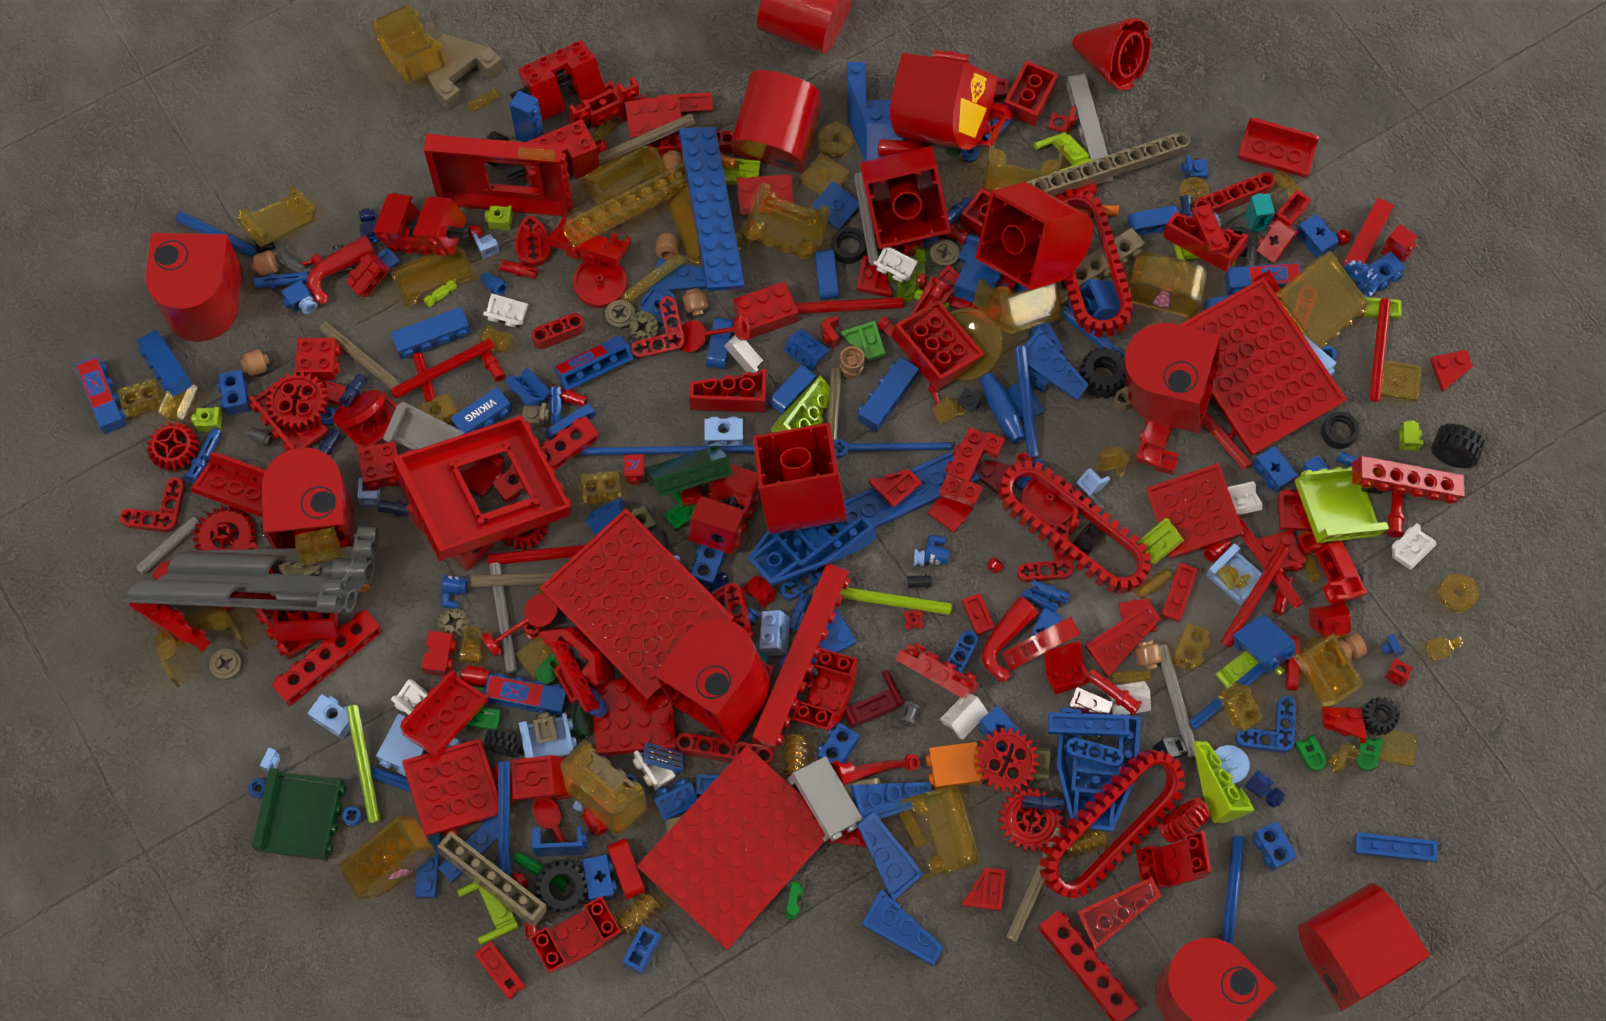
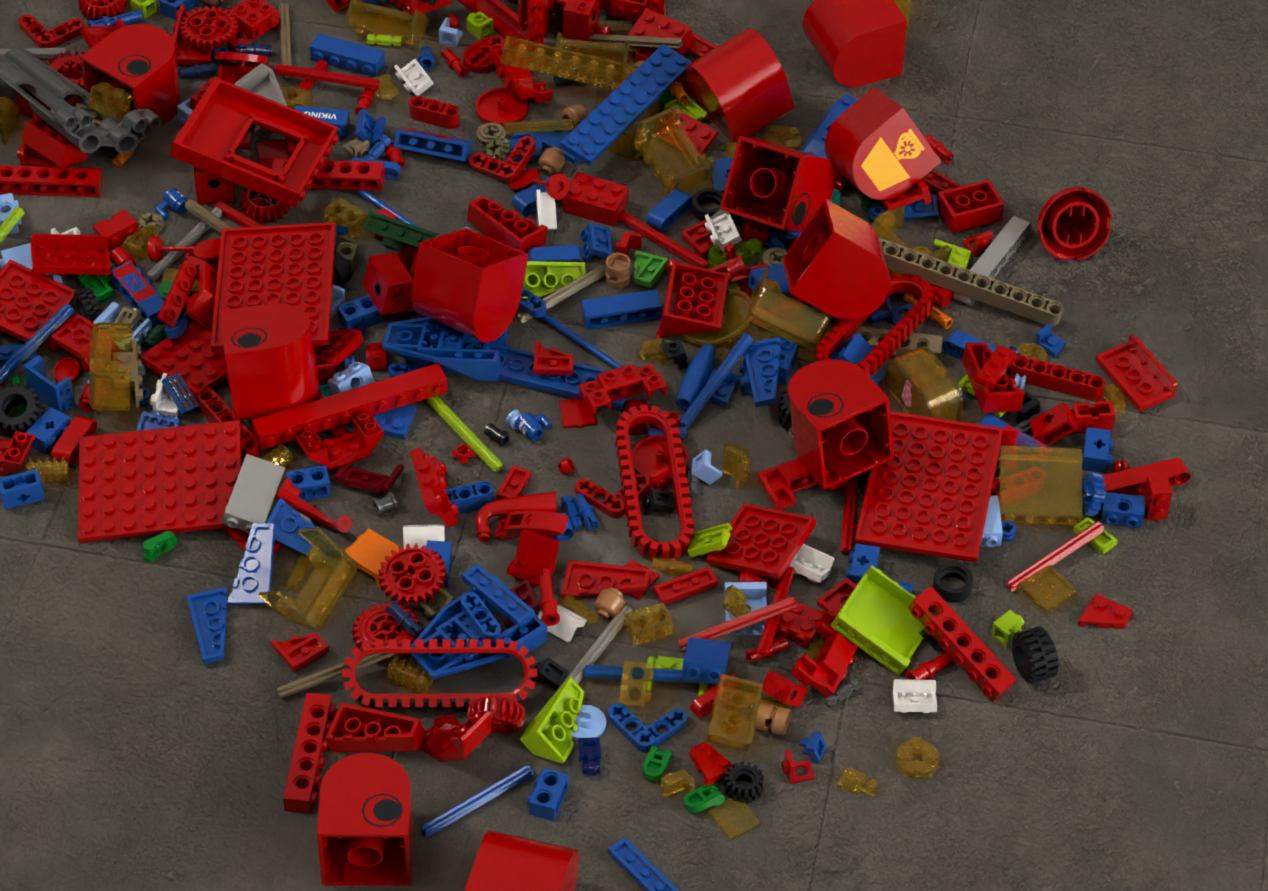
camera: 45 degrees right, 20 degrees down
teal brick [1245,193,1275,233] -> none

